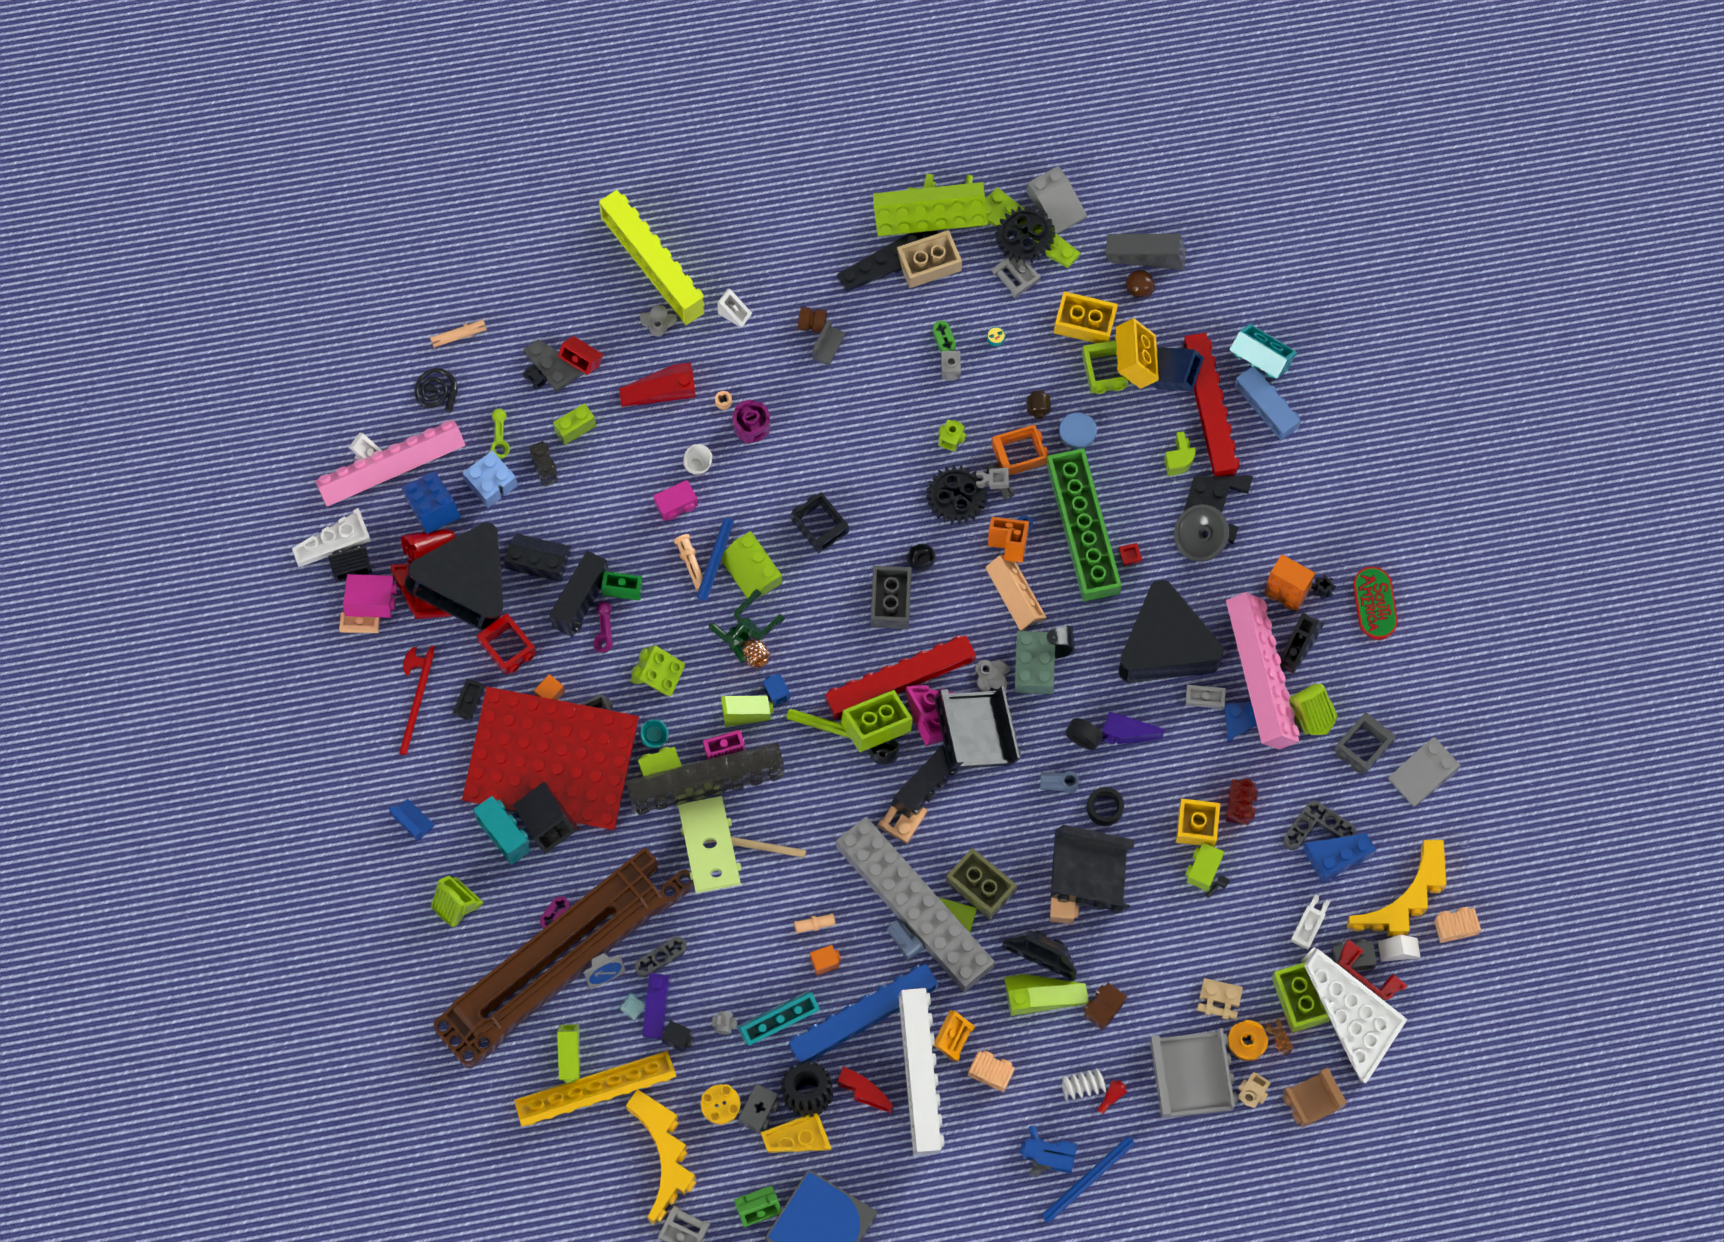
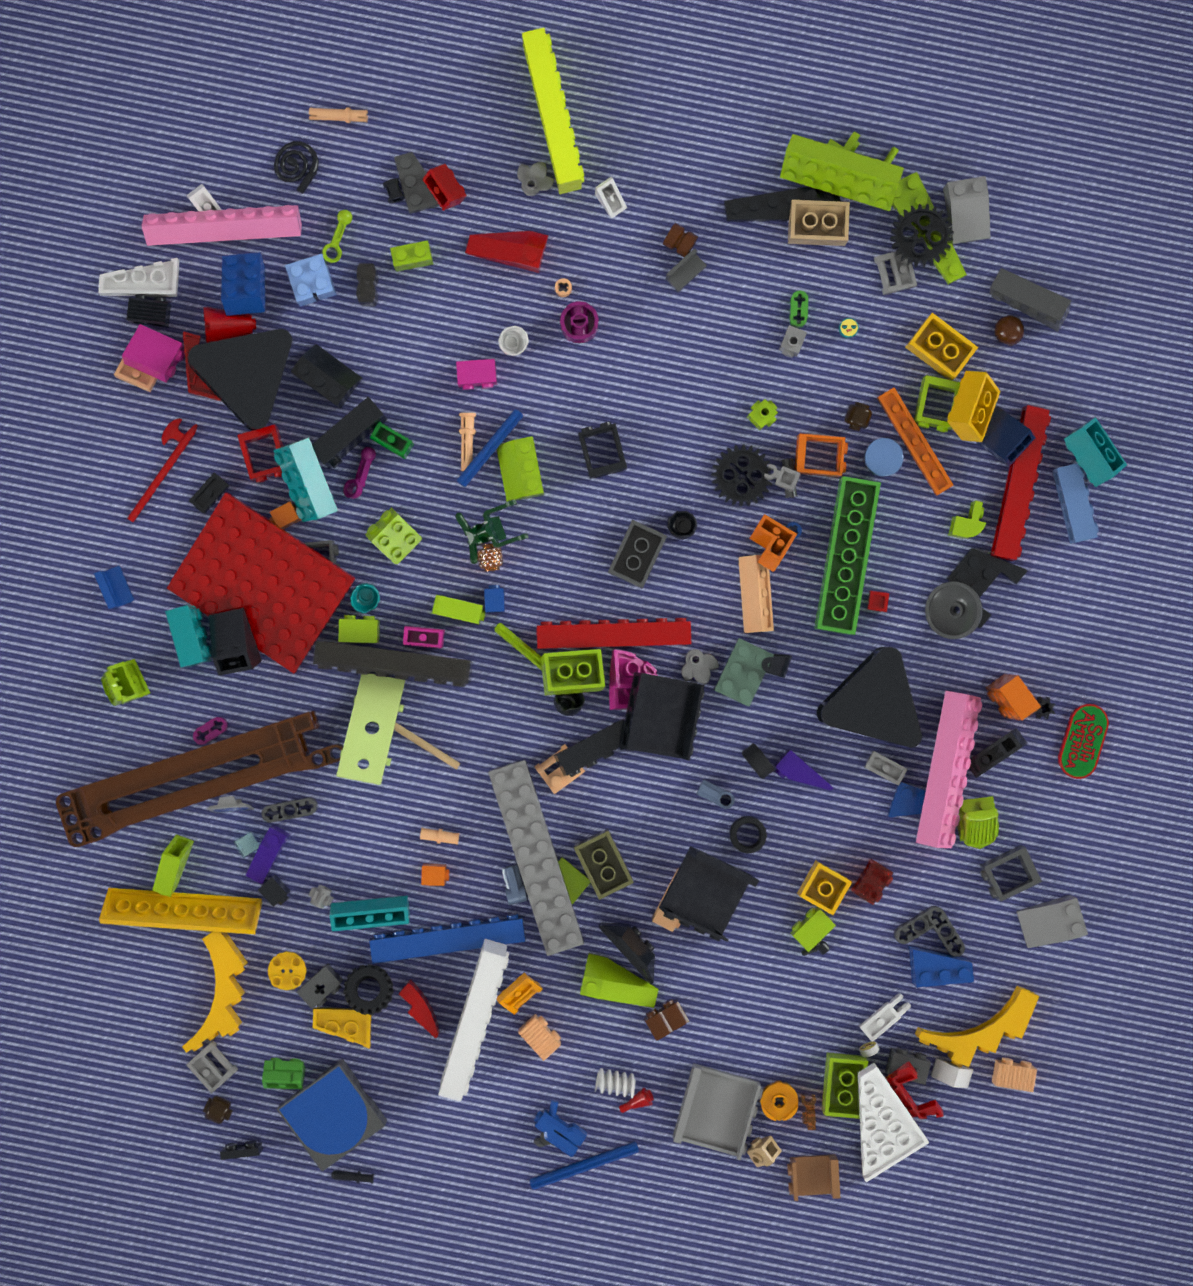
camera: 25 degrees right, 20 degrees up
tan plate [1197,978,1243,1020] -> none
none -> brick [273,438,338,522]
none -> orange plate [877,387,954,496]

